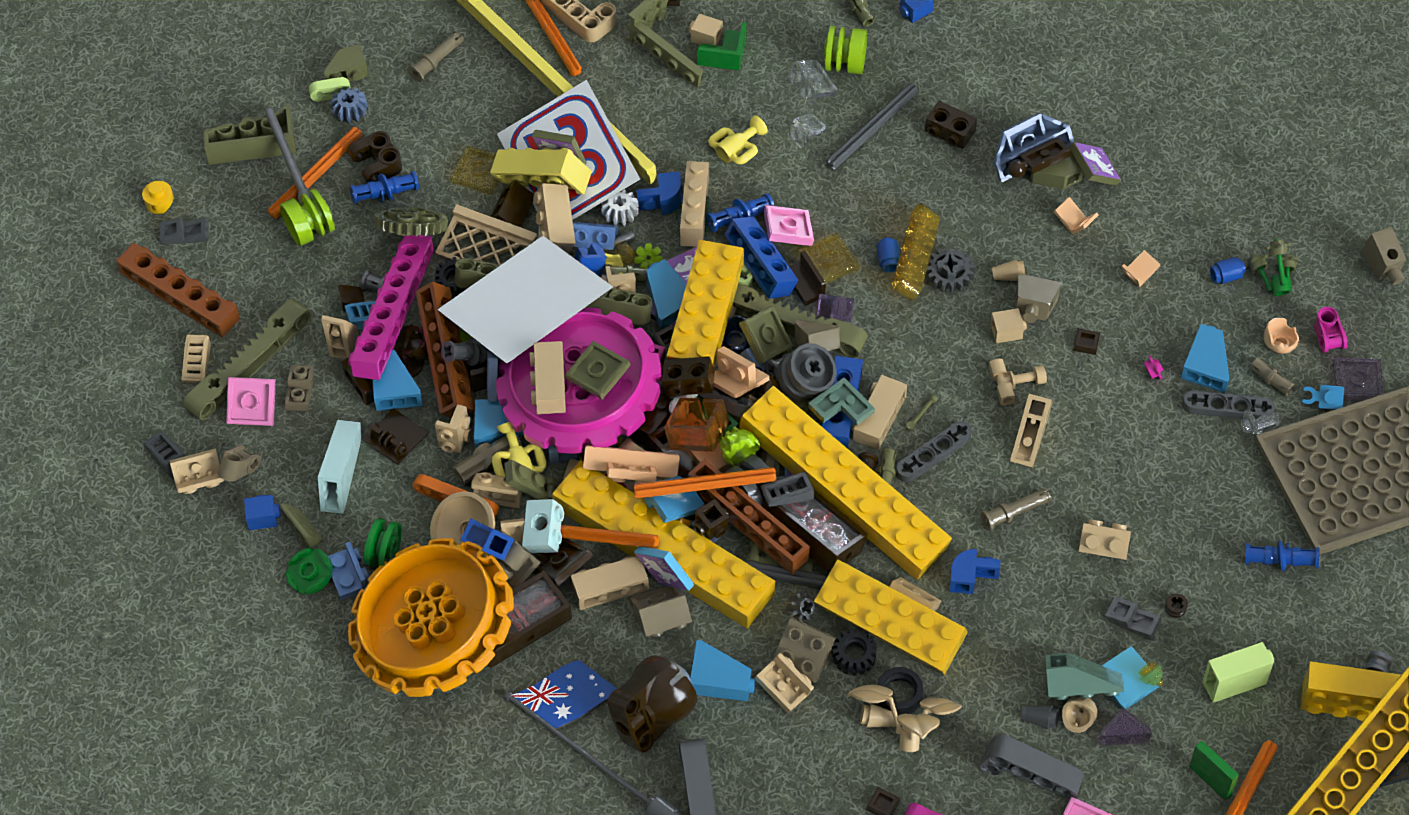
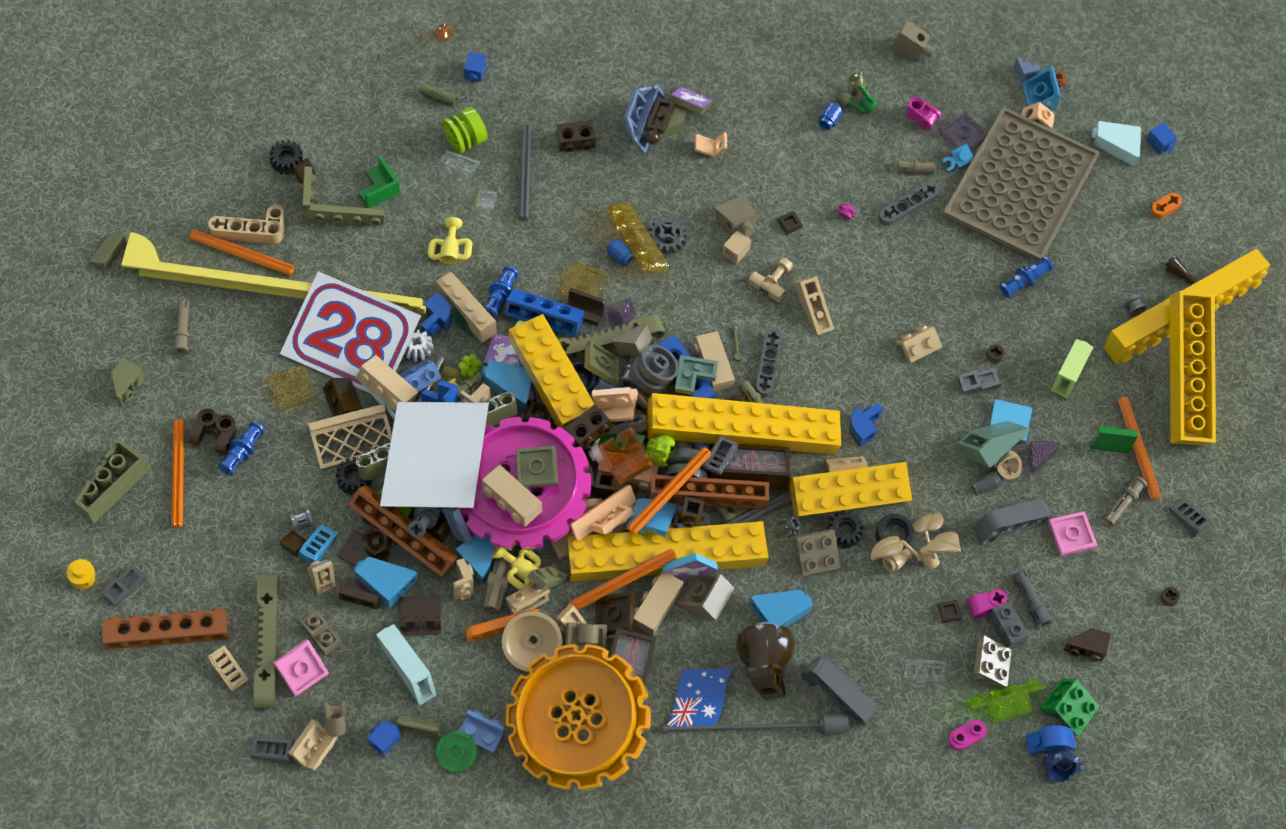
camera: 50 degrees left, 5 degrees up
flat silver piece [265,107,309,206] -> none
lime wheel [279,188,335,247] -> none
yellowish green beam [309,77,351,102] -> none
sand blue gear [330,86,368,124] -> none
dark pink brick [348,235,434,380] -> none
green wheel [364,518,402,568] -> none
olive gear [374,207,448,236] -> none
blue brick [460,518,514,561] -> none
light yellow wedge [490,148,592,195] -> none
light aqua brick [522,499,564,553] -> none
olive tile [532,130,587,165] -> none
tan brick [689,14,723,46] -> none
tan bracket [754,653,814,714] -> none
bright pink tile [764,205,814,246] -> none
dark tan pin [980,488,1051,531] -> none
tan cone [992,259,1025,281] -> none
light nougat bracket [1122,250,1161,287] -> none
plate [1138,660,1163,686] -> none
dark azure slope [1181,324,1229,393] -> none
clear bracket [1241,410,1281,440] -> none
light nougat hair [1263,318,1299,354] -> none

